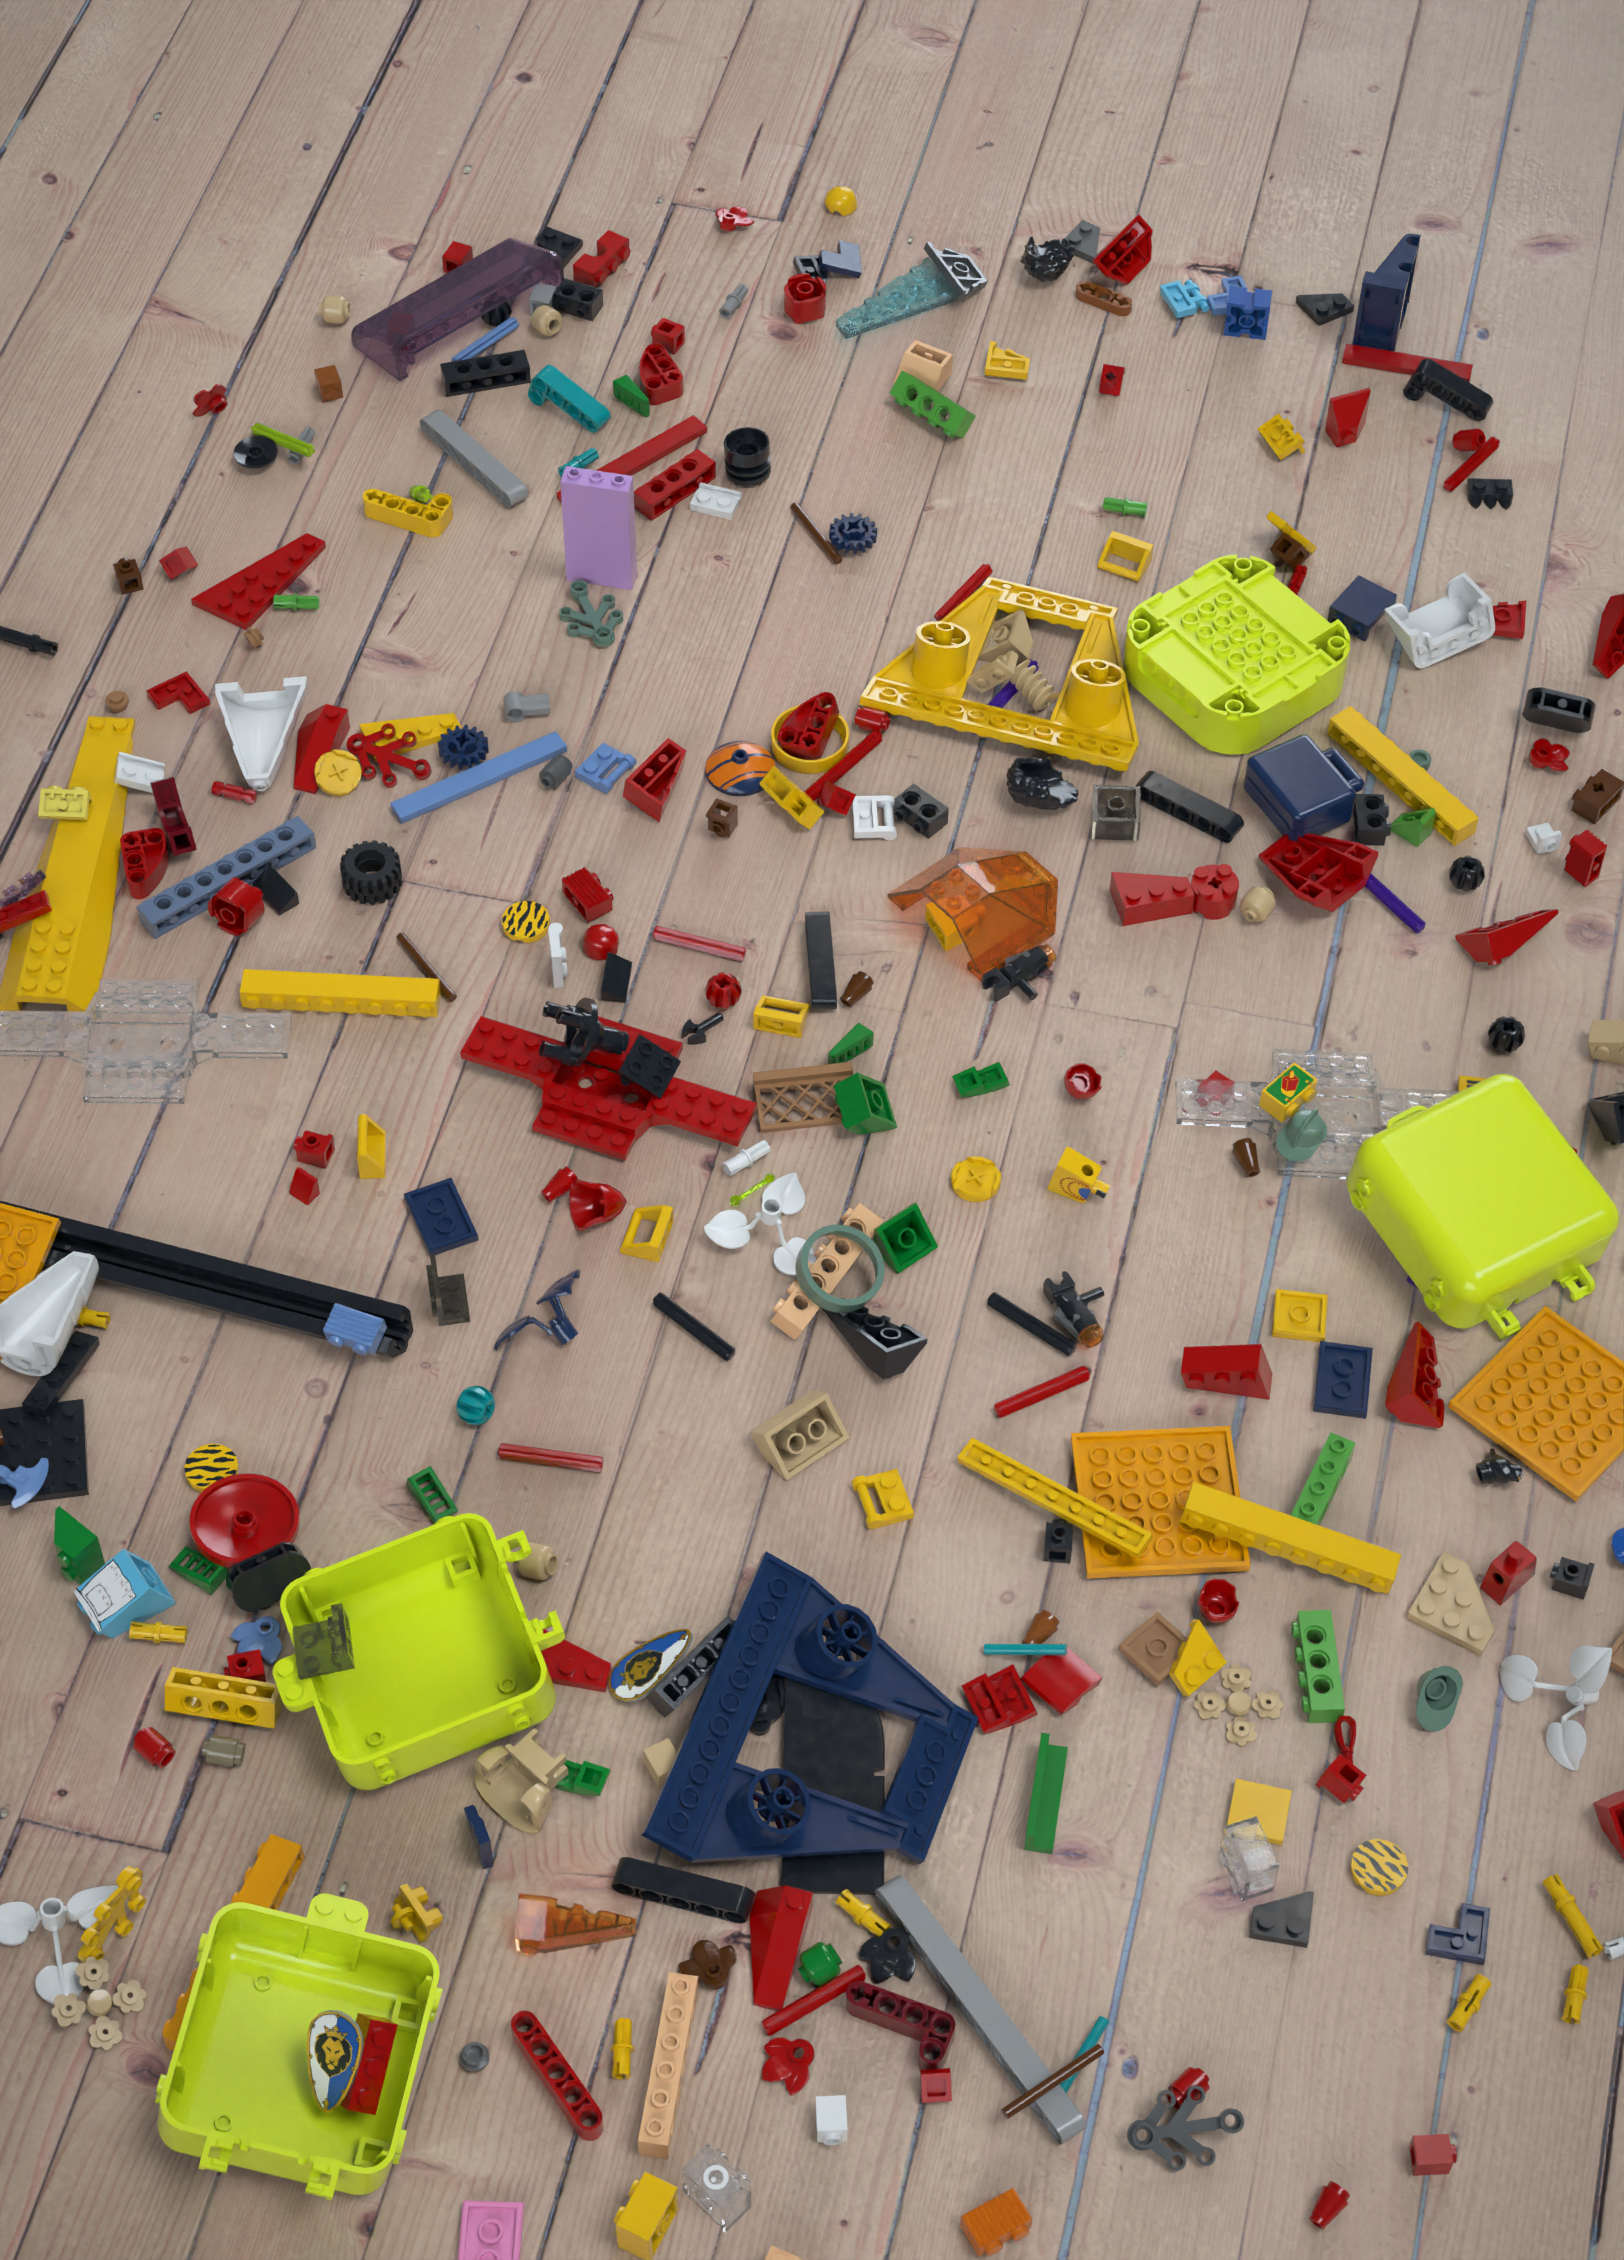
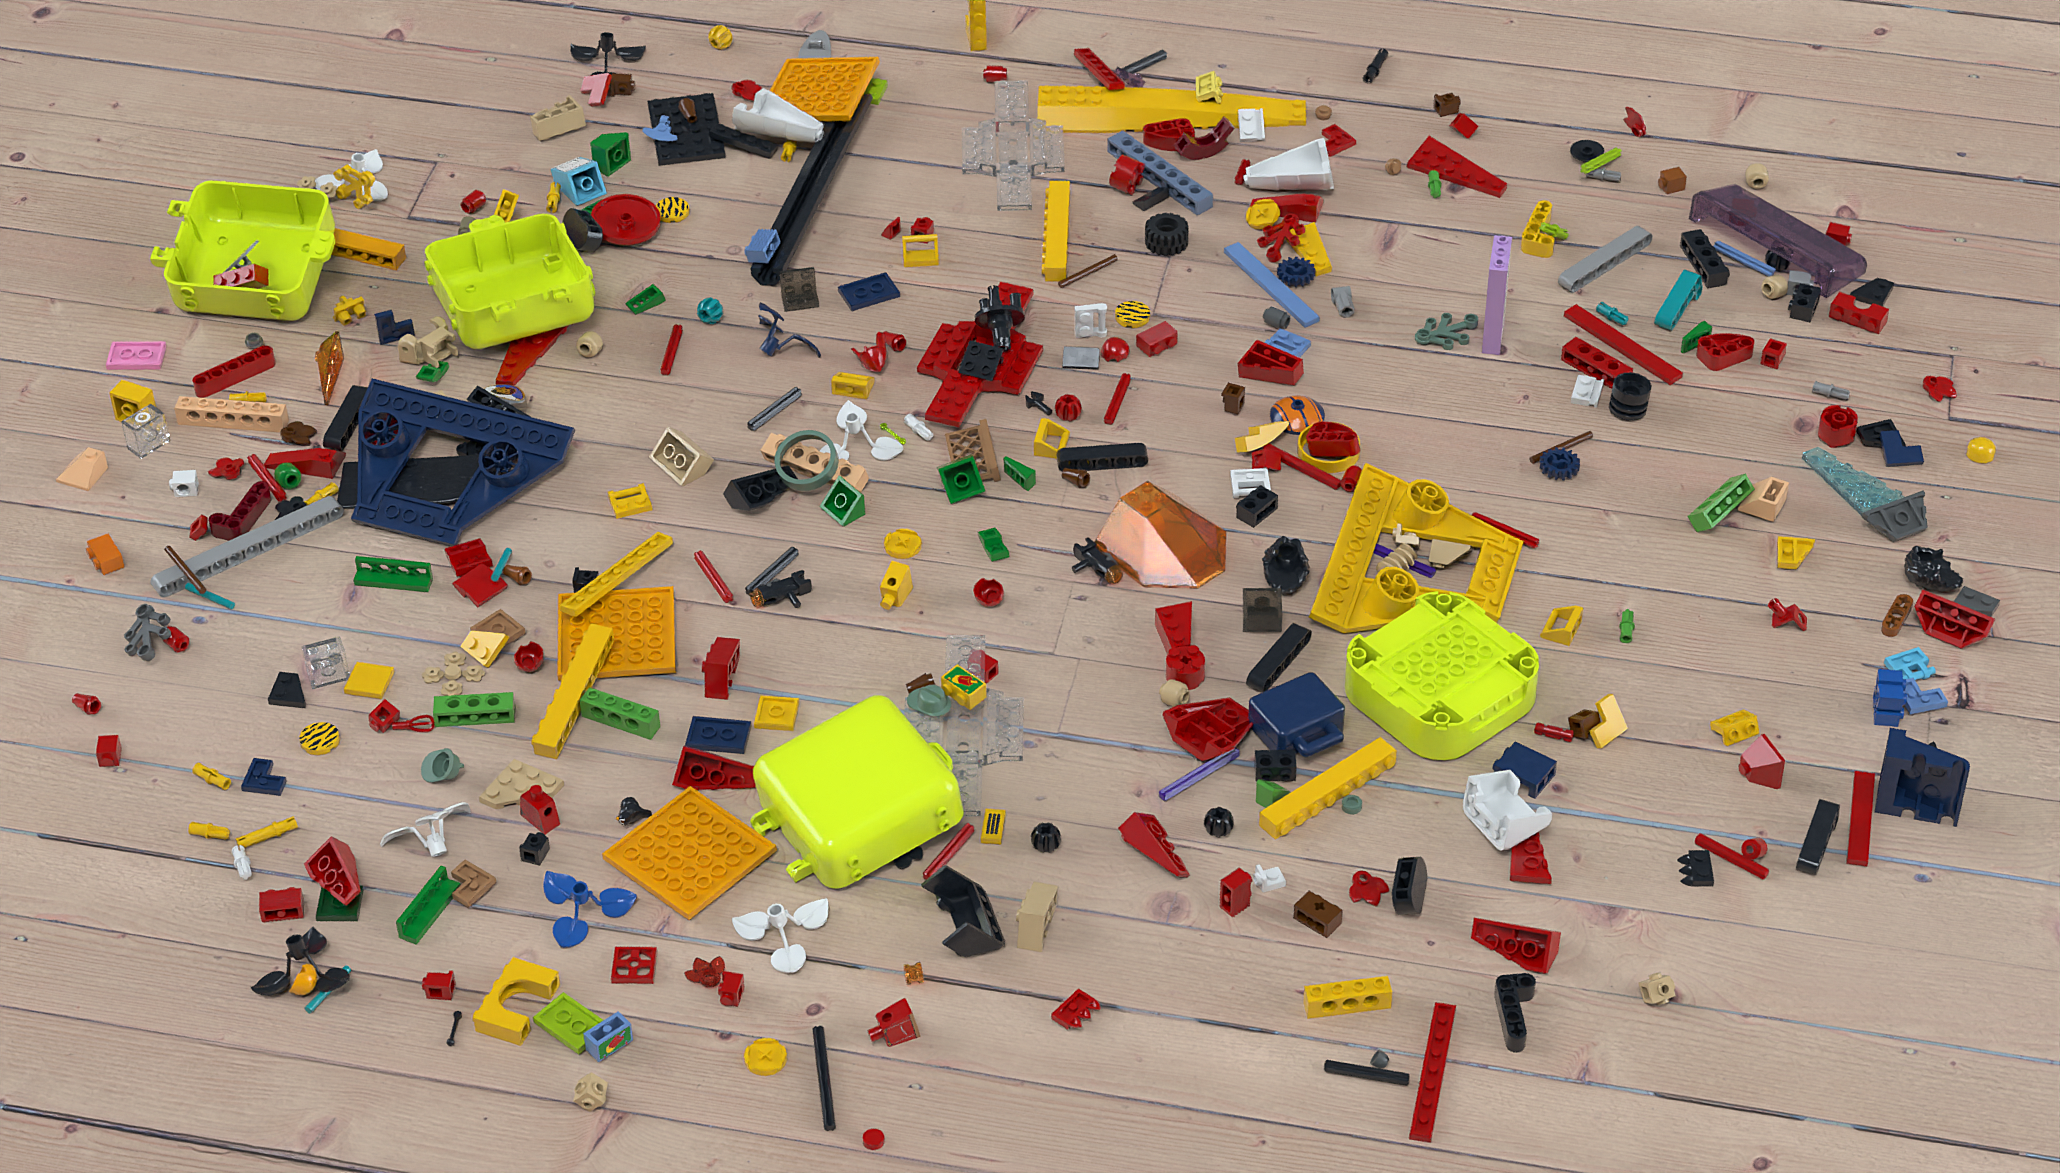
camera: 90 degrees right, 10 degrees down
clear smoke bracket [292,1603,355,1680] -> none

